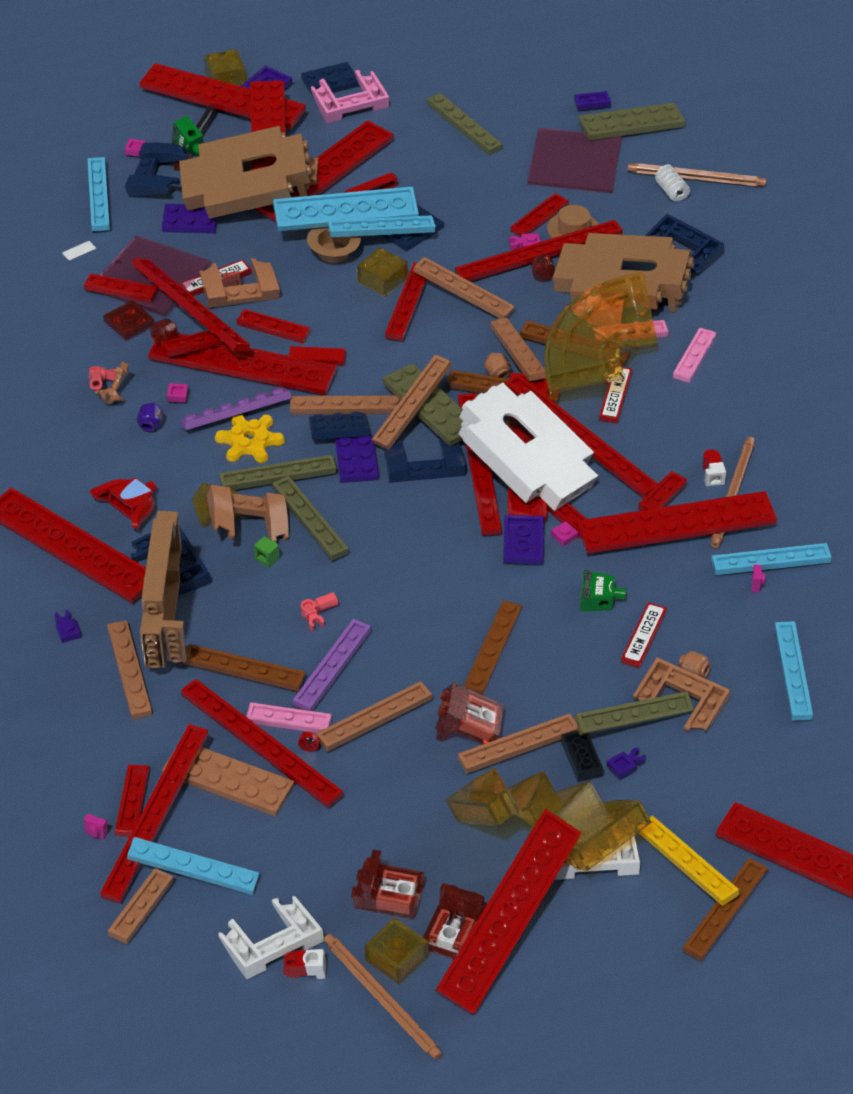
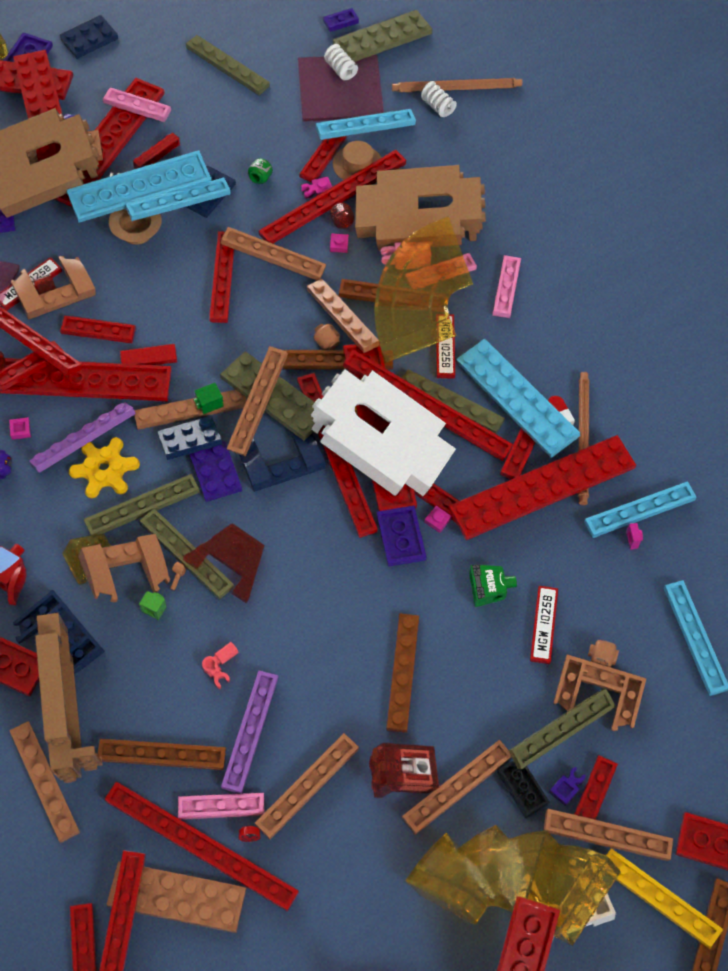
camera: 15 degrees left, 15 degrees up
bright pink wedge [311,70,389,123] -> none
clear yellow brick [357,247,408,297] -> none
dark blue wedge [645,213,724,274] -> none
none -> bright pink tile [103,88,171,122]
none -> nougat hand [170,562,186,591]
none -> clear red wing [183,523,265,603]
none -> green brick [193,383,224,415]
none -> green head [248,158,273,184]
none -> medium azure plate [315,109,416,140]
none -> white piece [324,44,358,80]
none -> dark pink plate [330,234,349,253]
none -> olive plate [402,369,505,434]
none -> medium azure plate [456,339,580,458]
none -> nougat plate [543,809,673,861]
none -> red tile [574,755,618,820]

